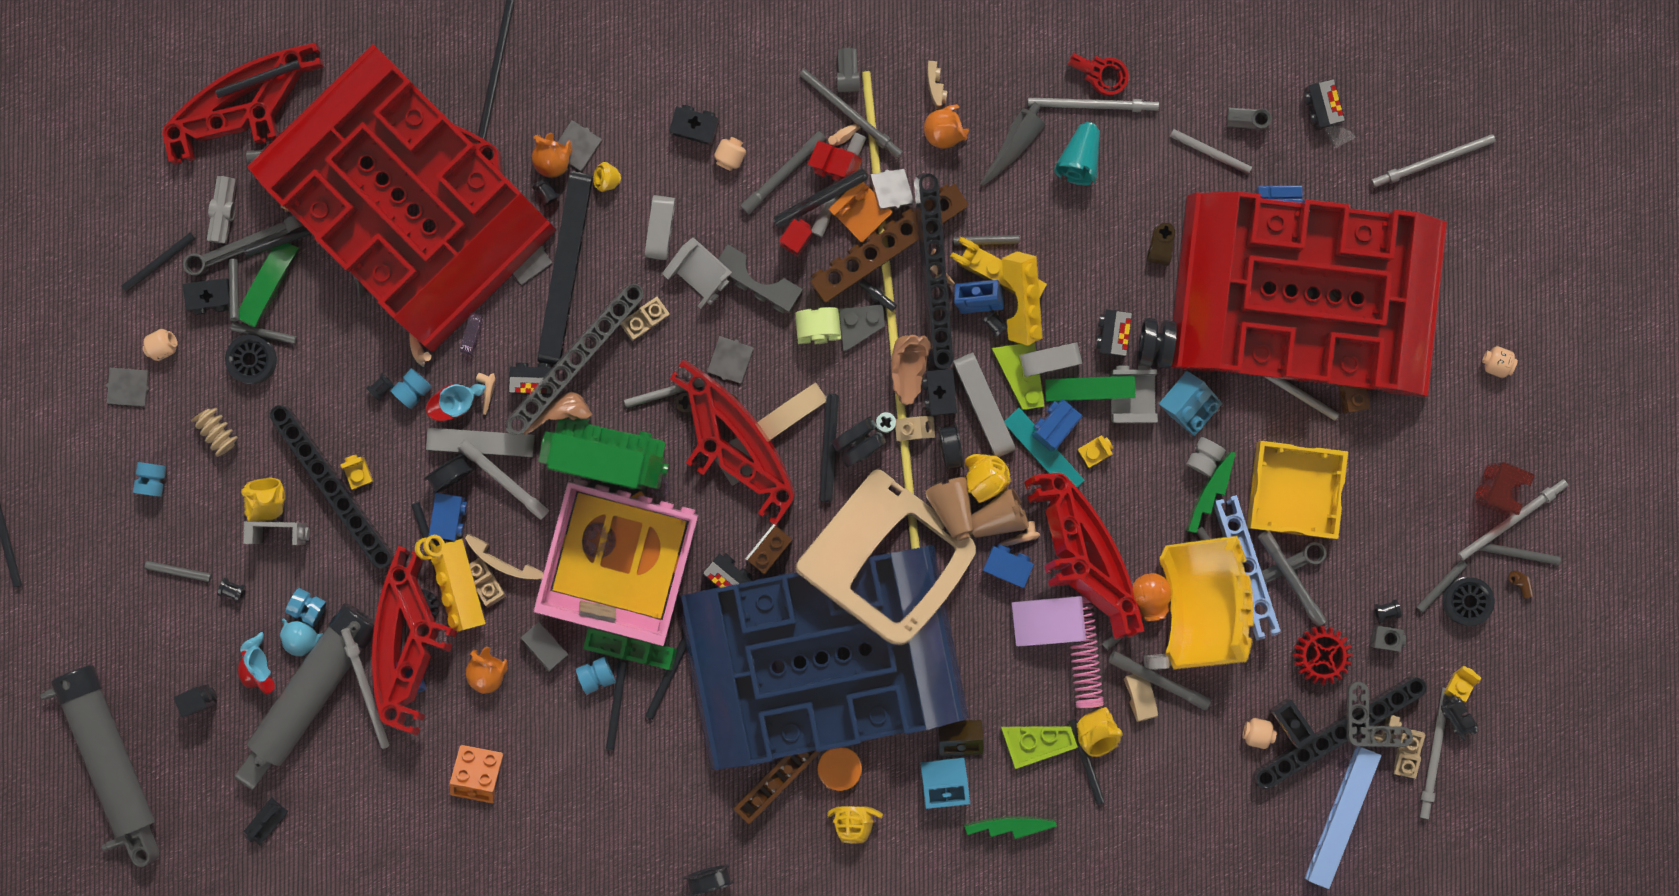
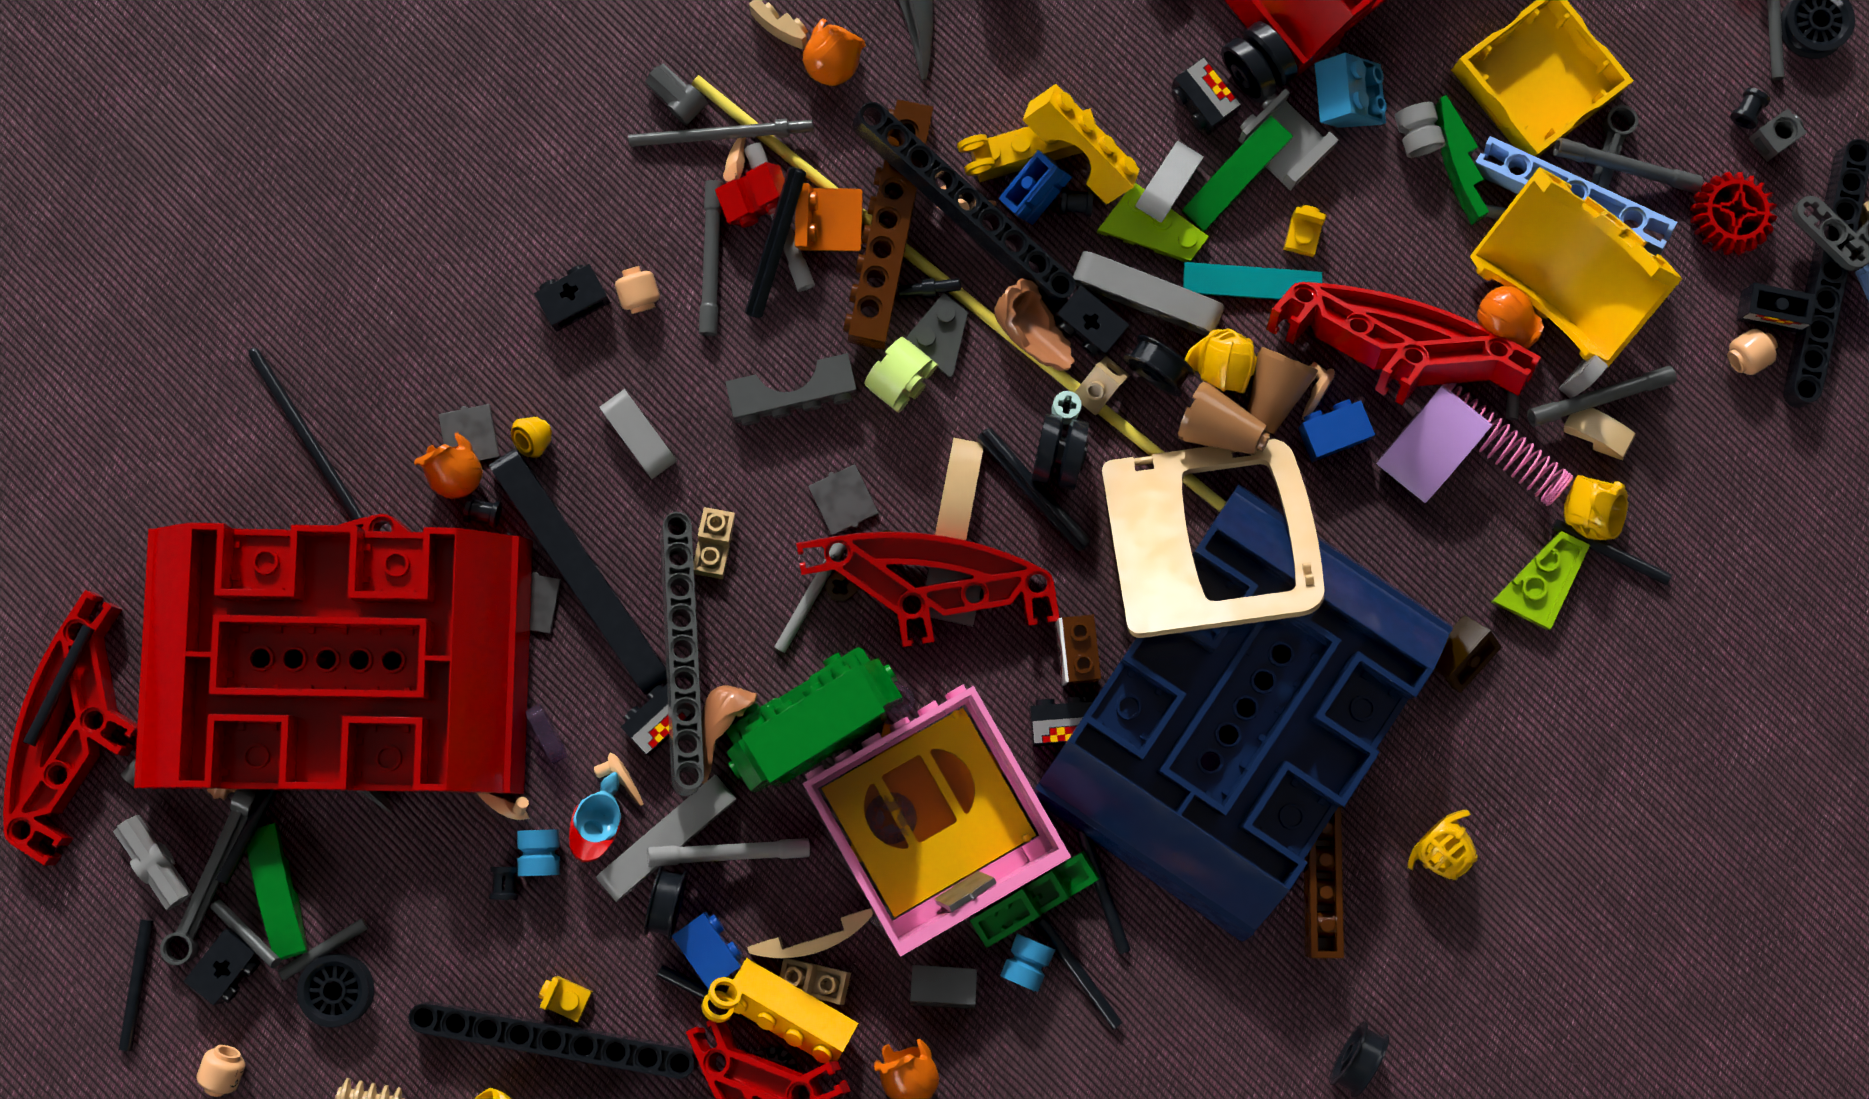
camera: 45 degrees left, 5 degrees down
light grey panel [662,238,732,309] -> none
red brick [779,219,813,258] -> none
orange tile [818,747,862,791] -> none
piece [870,169,914,210] -> none
dark azure slope [920,758,970,809] -> none
dark grey bar [953,235,1019,246] -> none
green slope [964,816,1057,839] -> none
blue brick [1032,400,1083,451] -> none

